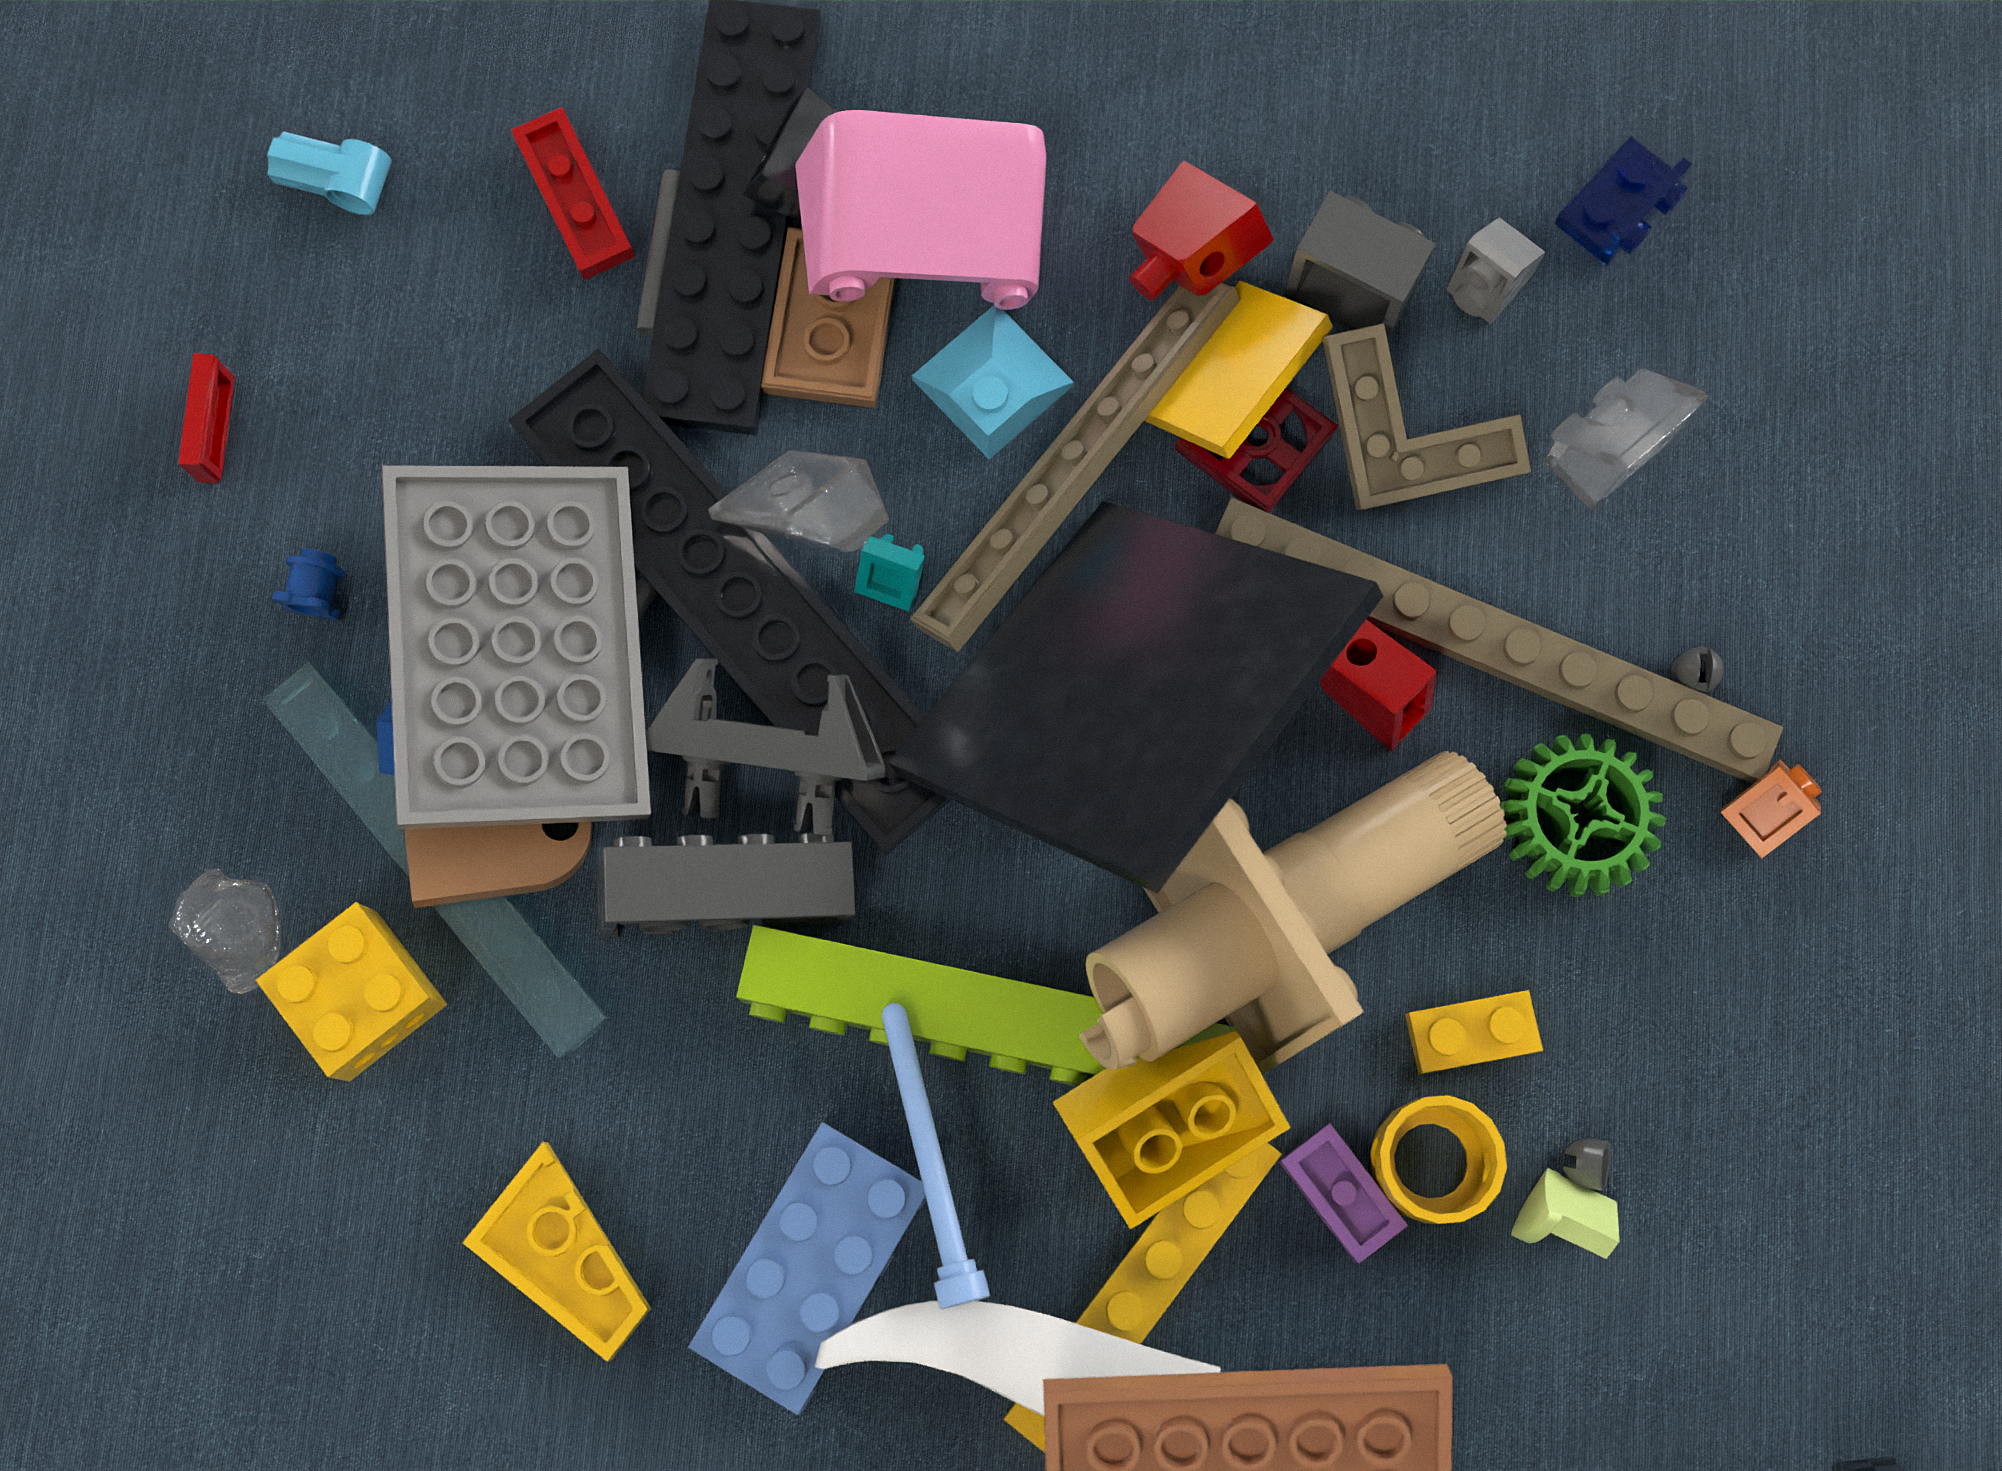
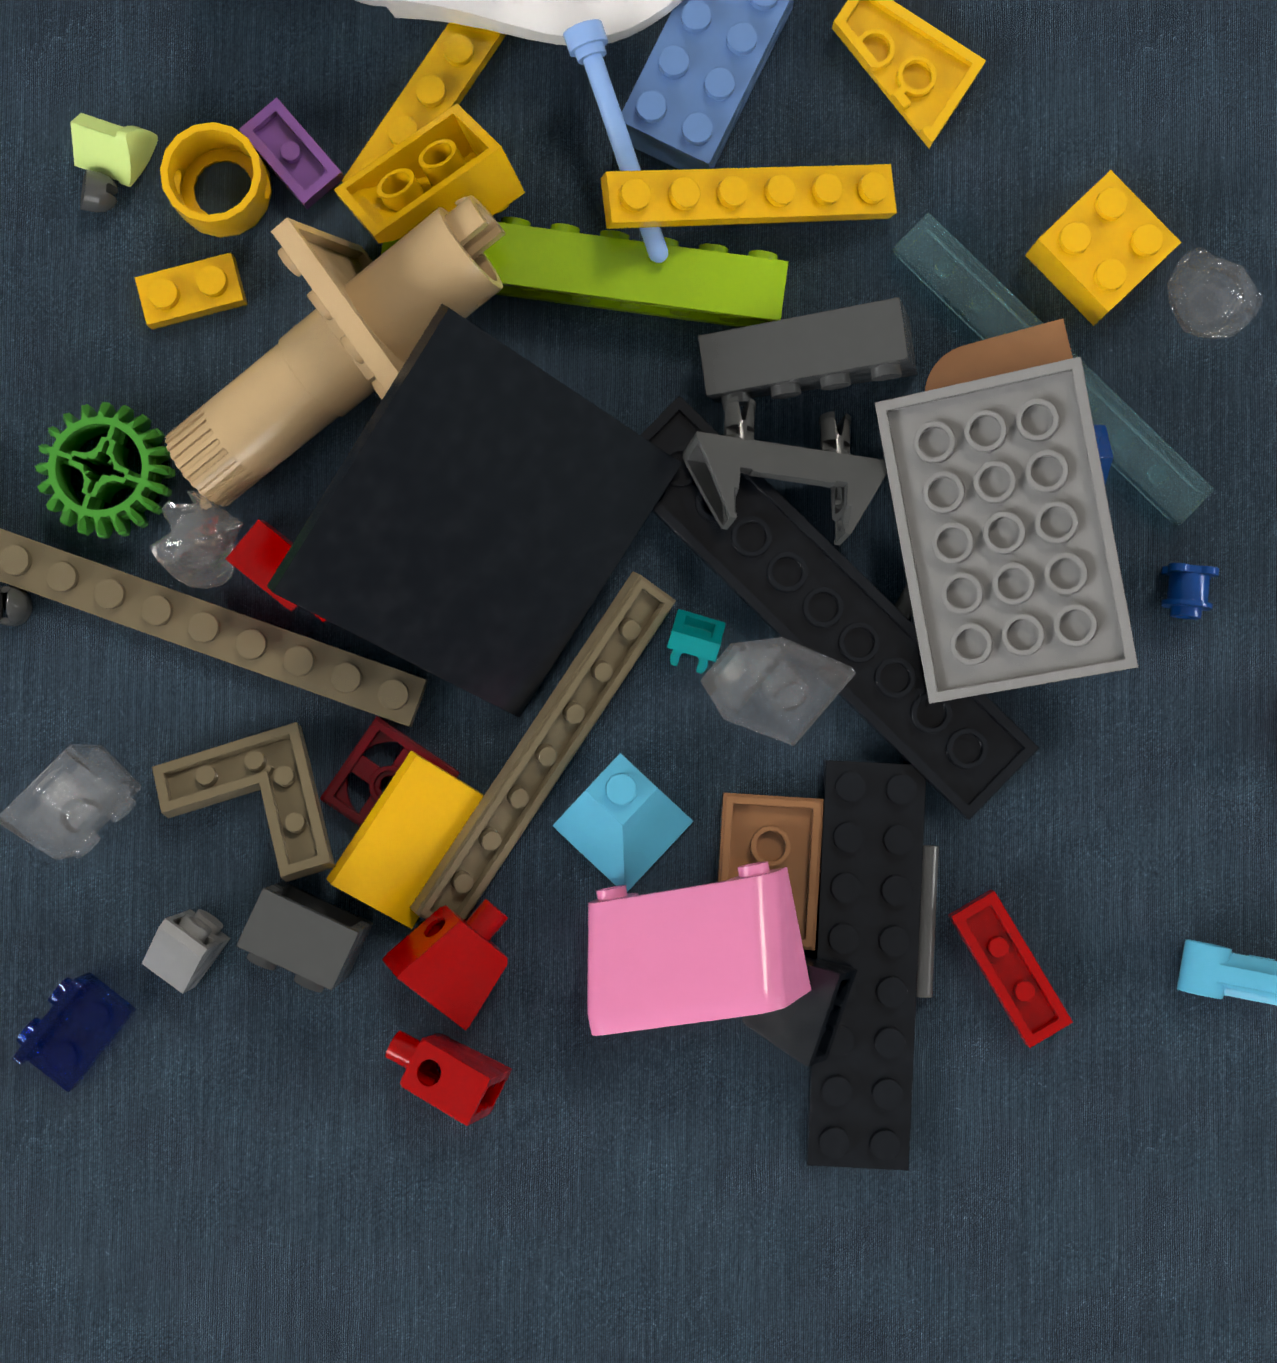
camera: 170 degrees right, 10 degrees up
none -> clear hair [149,491,243,589]
none -> red torso [385,1030,512,1126]
none -> yellow plate [600,164,897,229]

